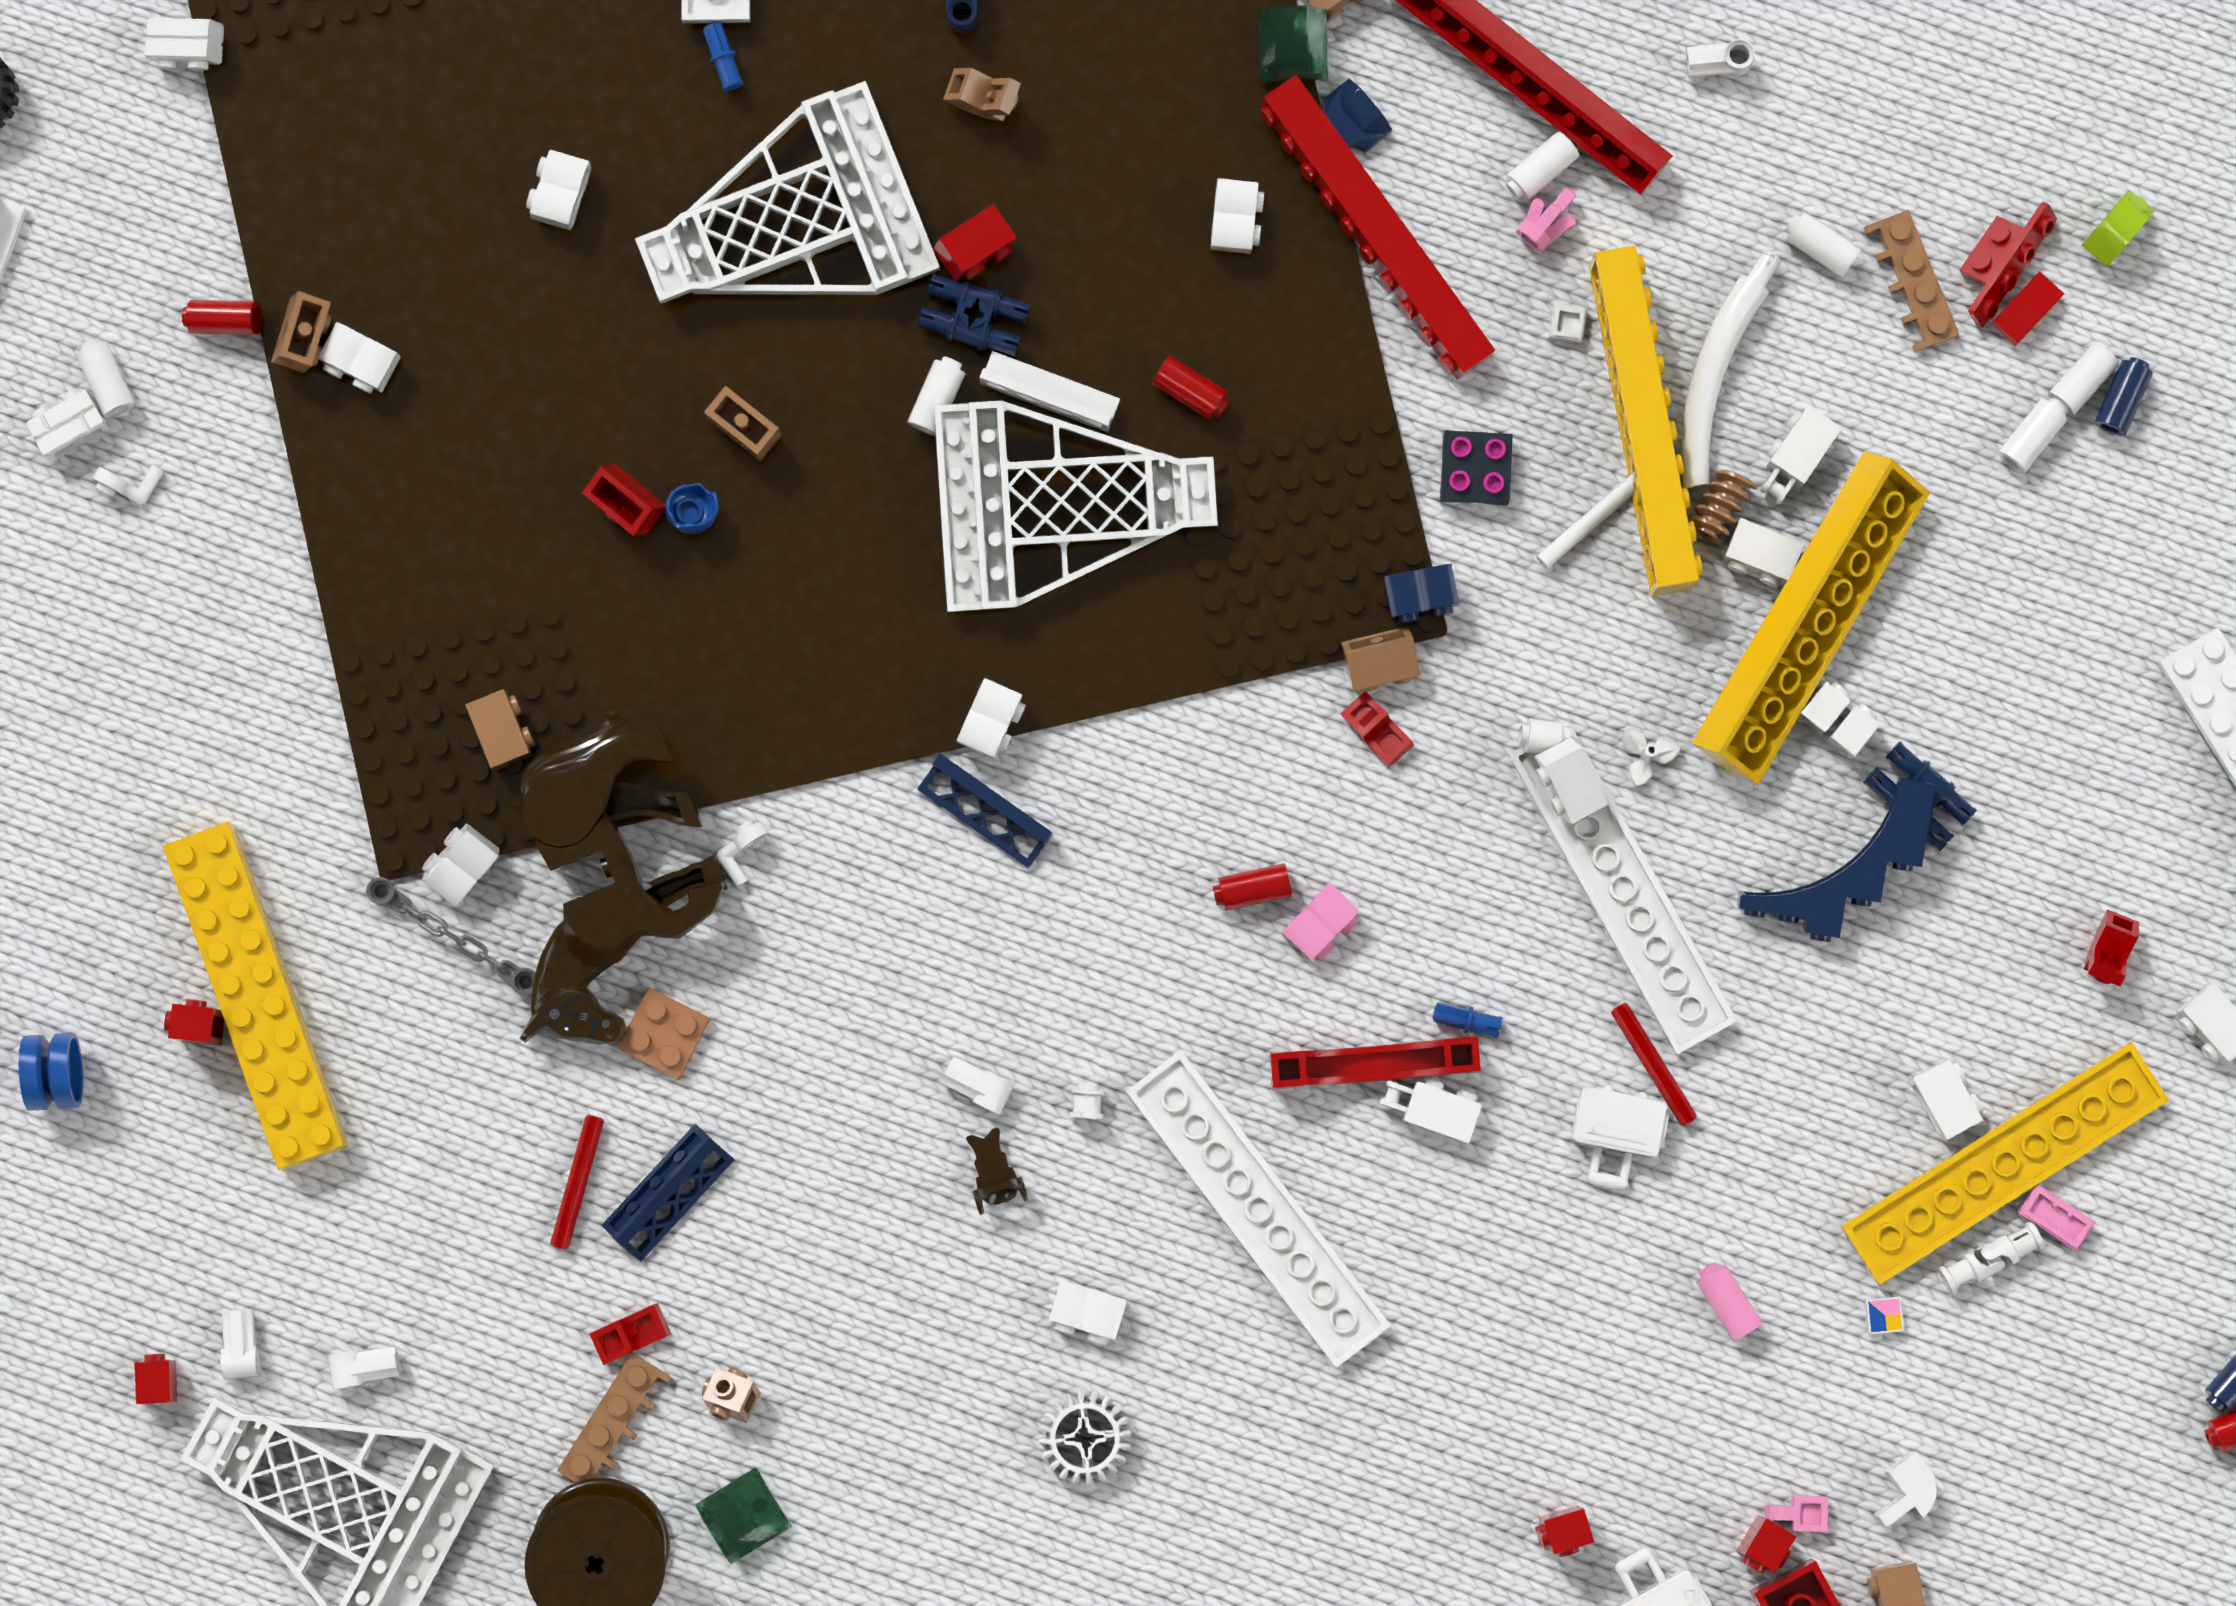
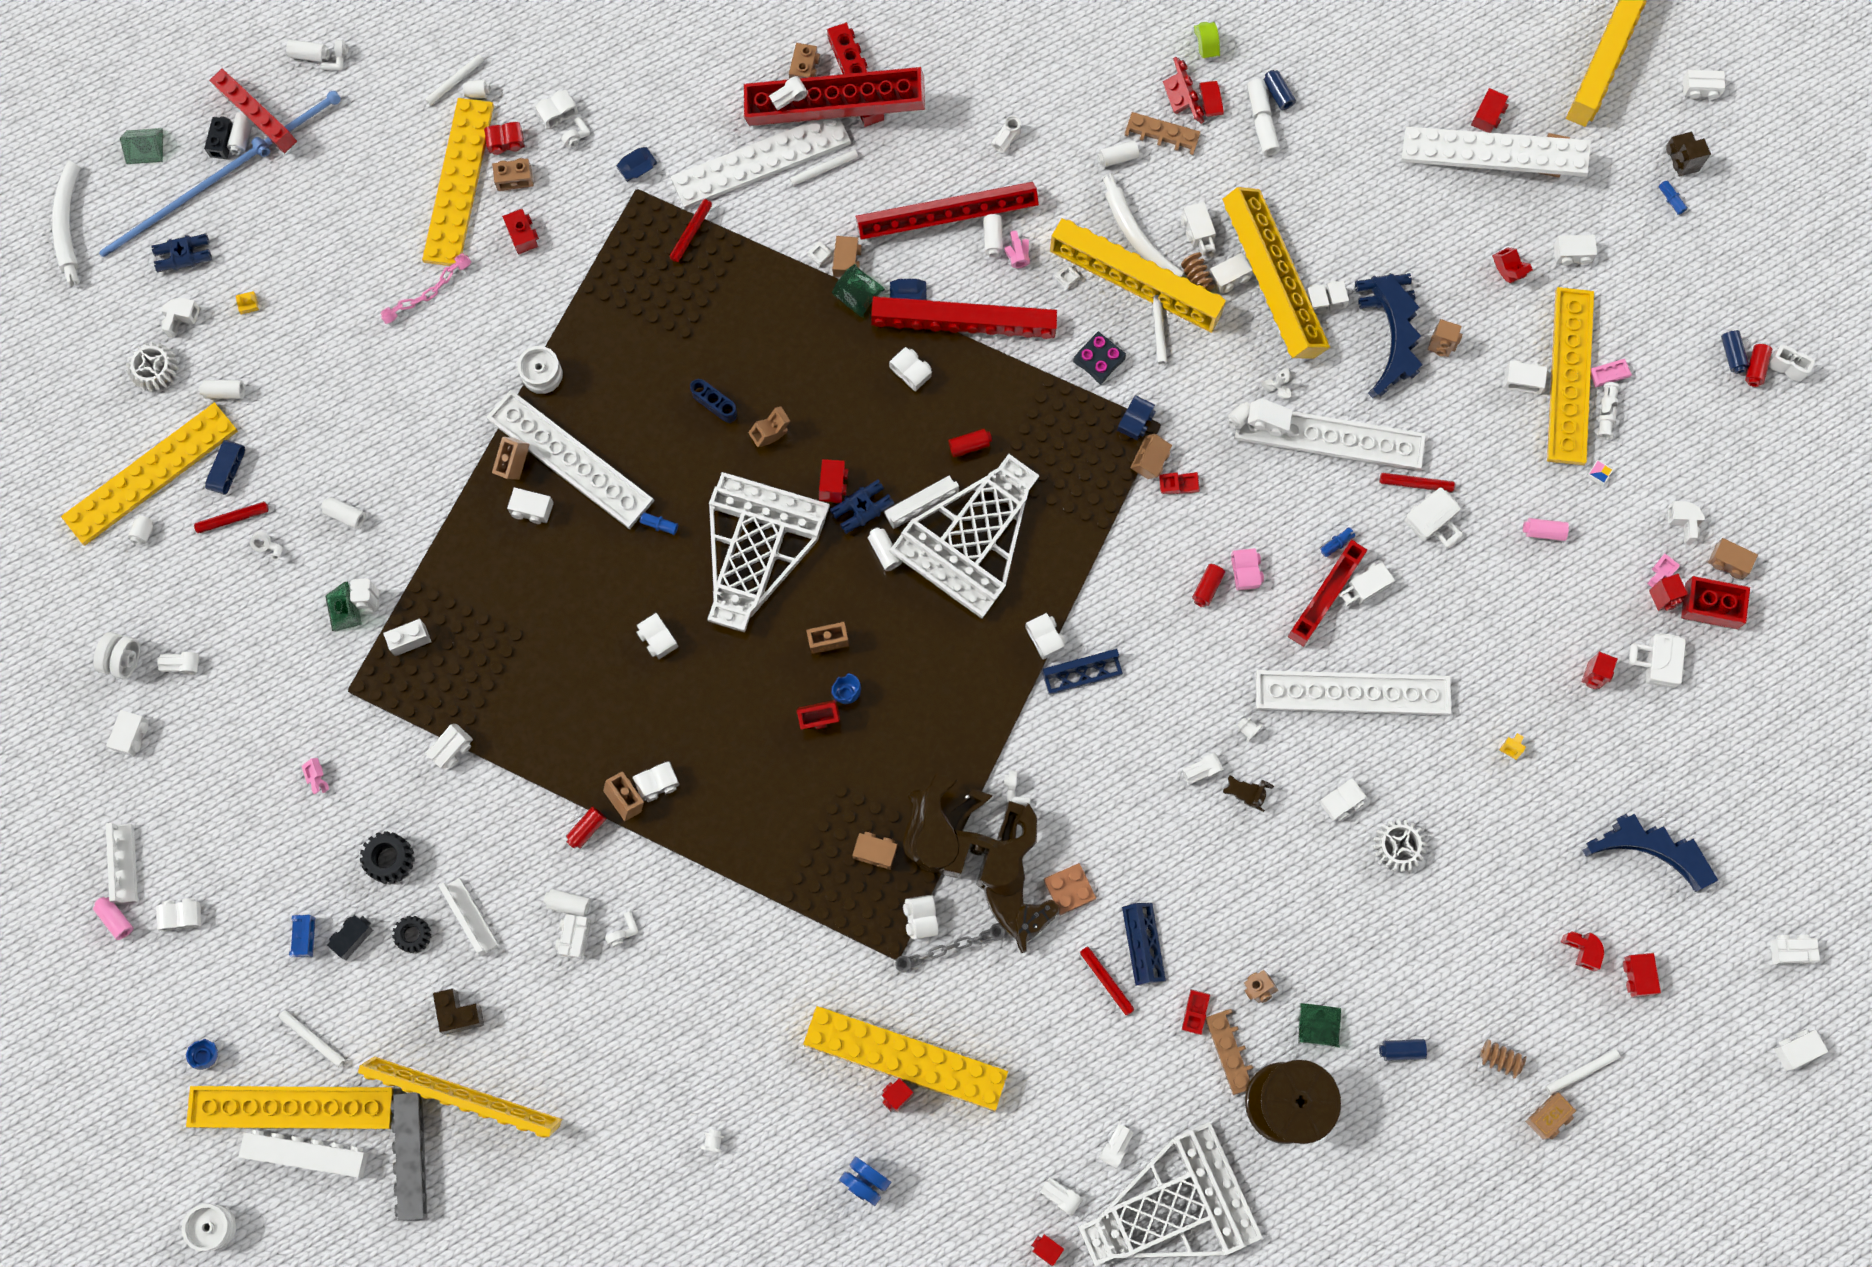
camera: 50 degrees left, 10 degrees down
none -> medium nougat brick [1427,319,1463,357]
none -> yellow tile [1499,733,1526,760]

